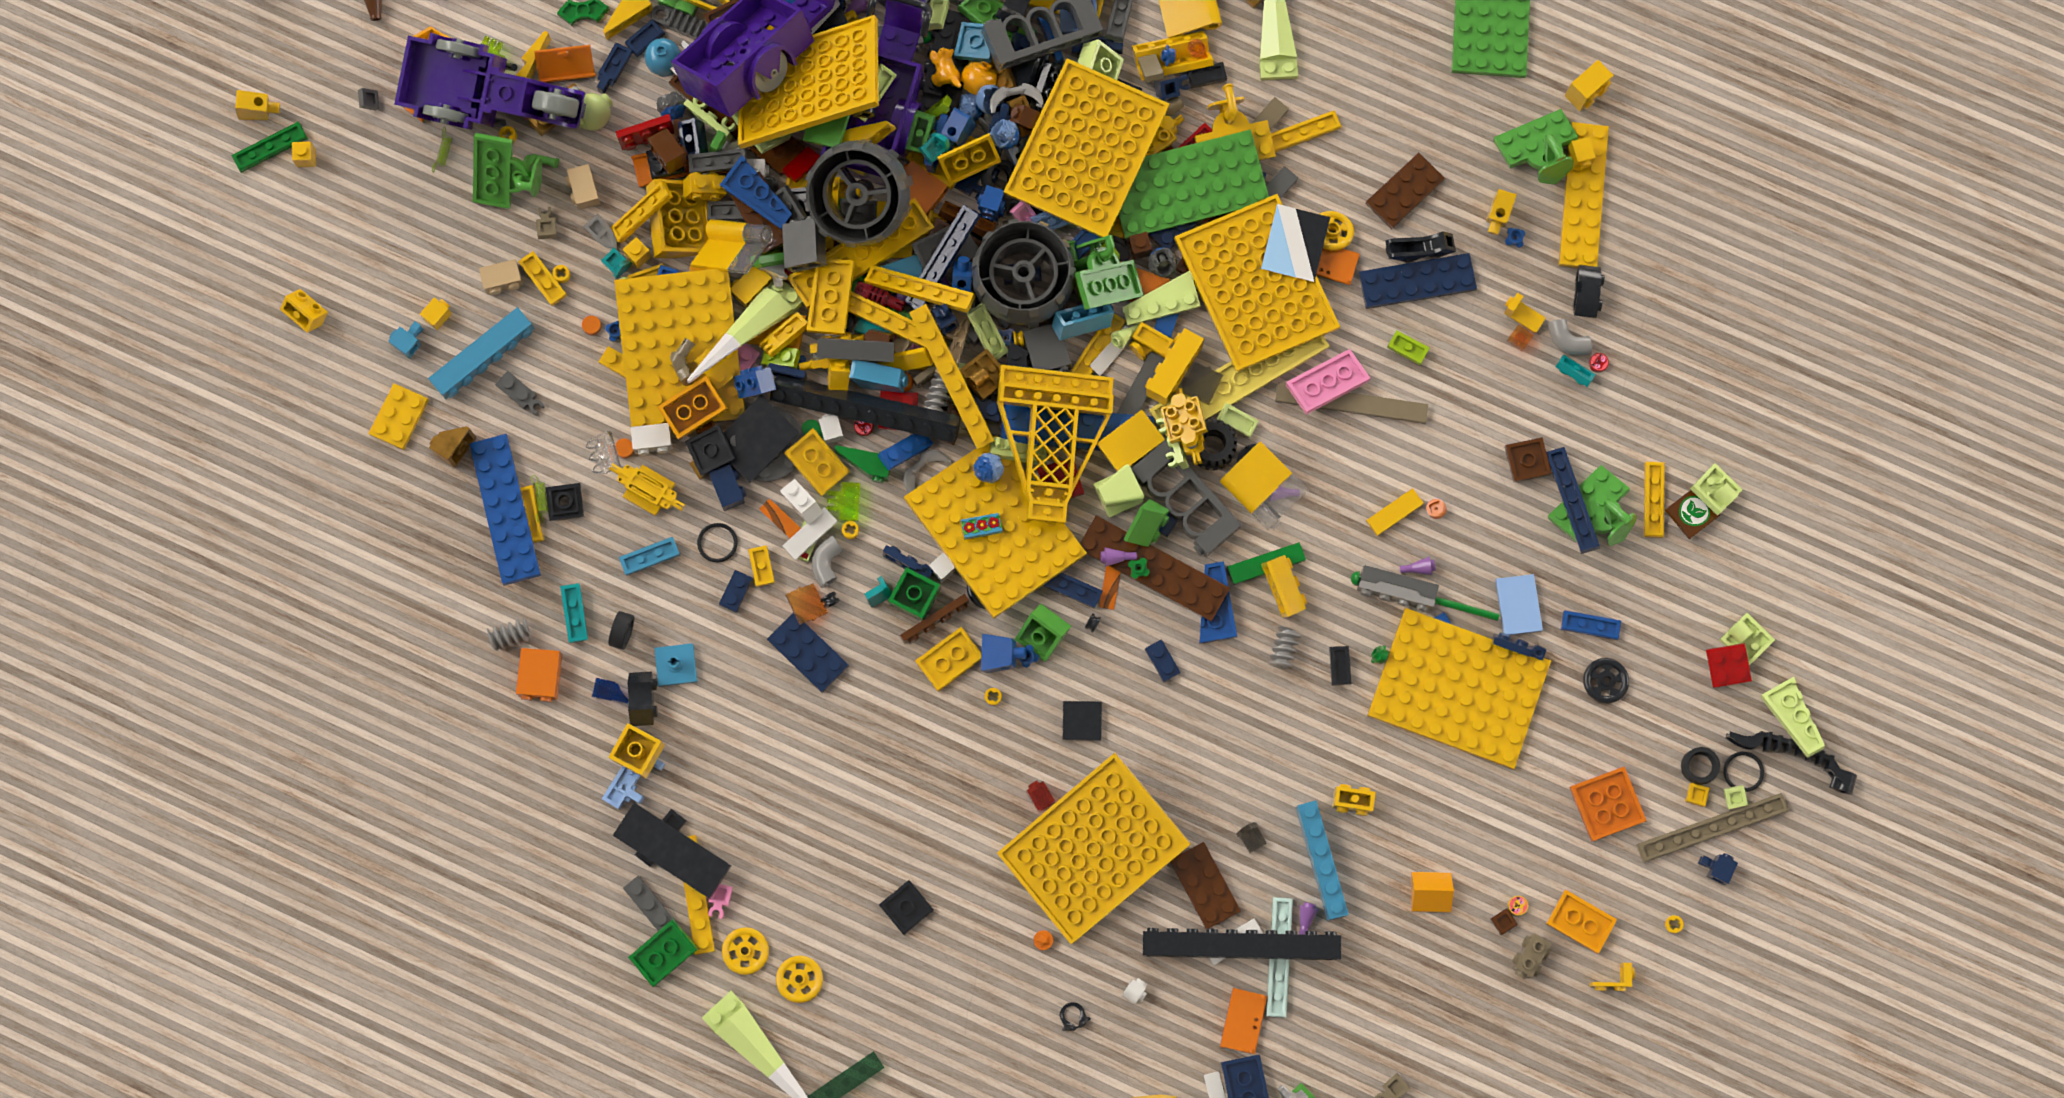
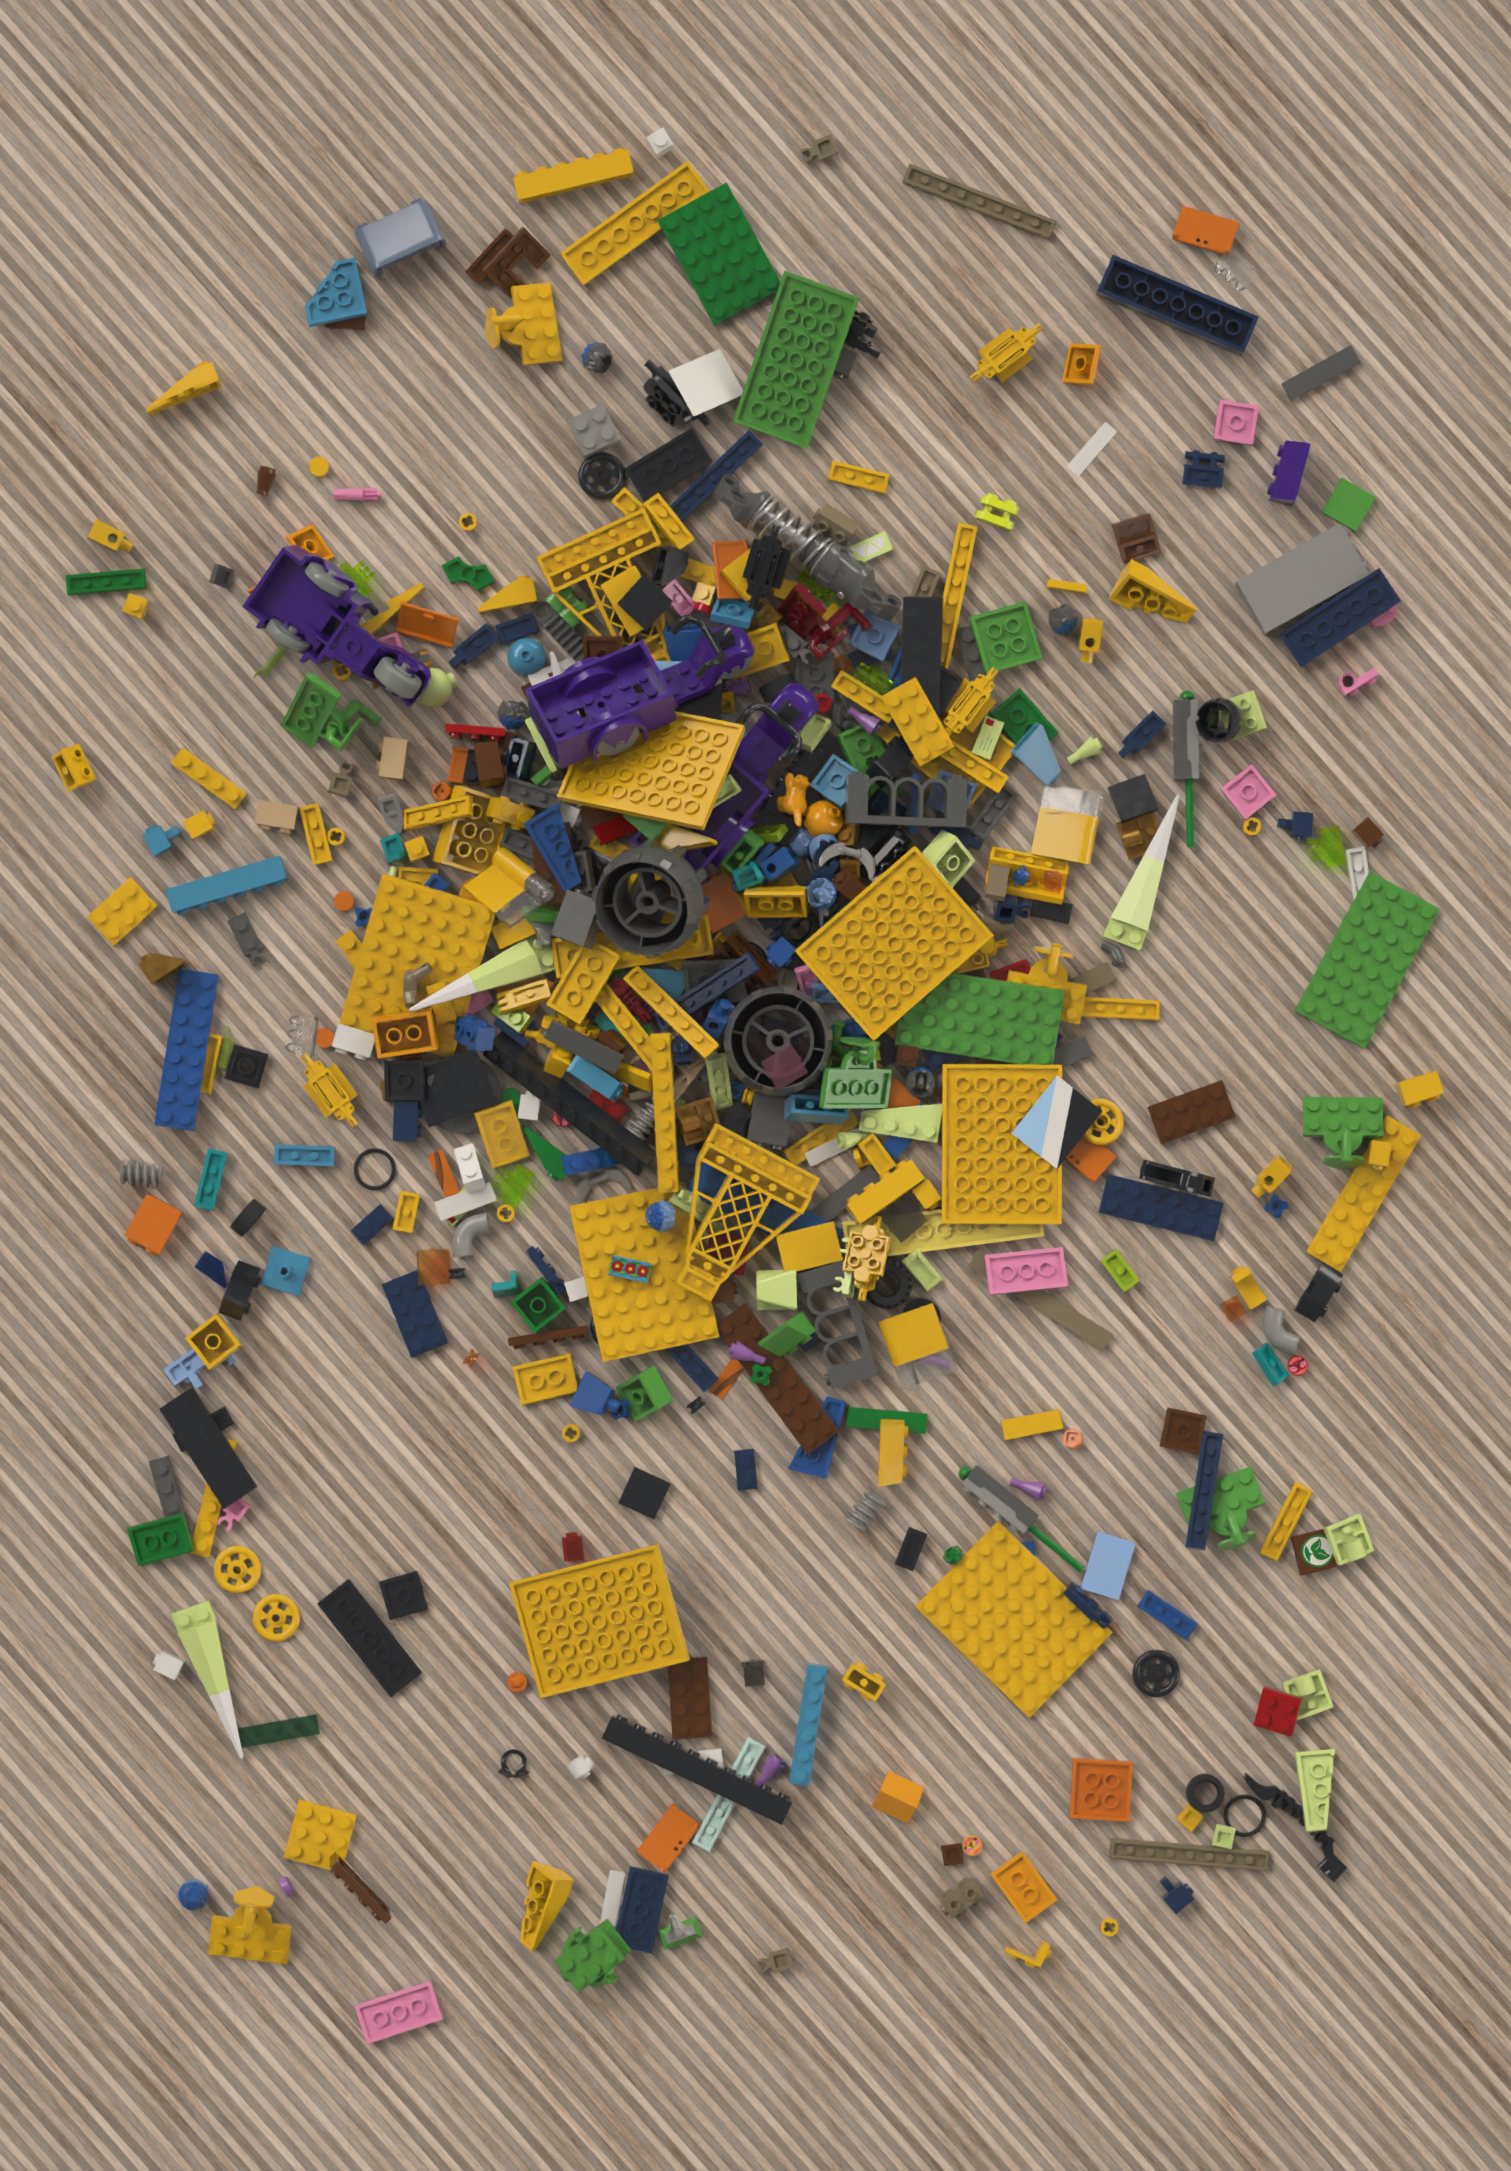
camera: 25 degrees right, 10 degrees up
none -> white brick [152,1651,185,1680]
none -> yellow plate [171,747,247,810]
none -> black tile [317,1579,422,1697]
none -> orange tile [432,781,453,801]
none -> clear orange bush [462,1349,480,1369]
none -> reddish brown brick [711,1280,738,1305]
none -> clear pink piece [761,1044,808,1090]
none -> yellow brick [911,1179,942,1210]
none -> dark grey arm [1100,941,1124,967]

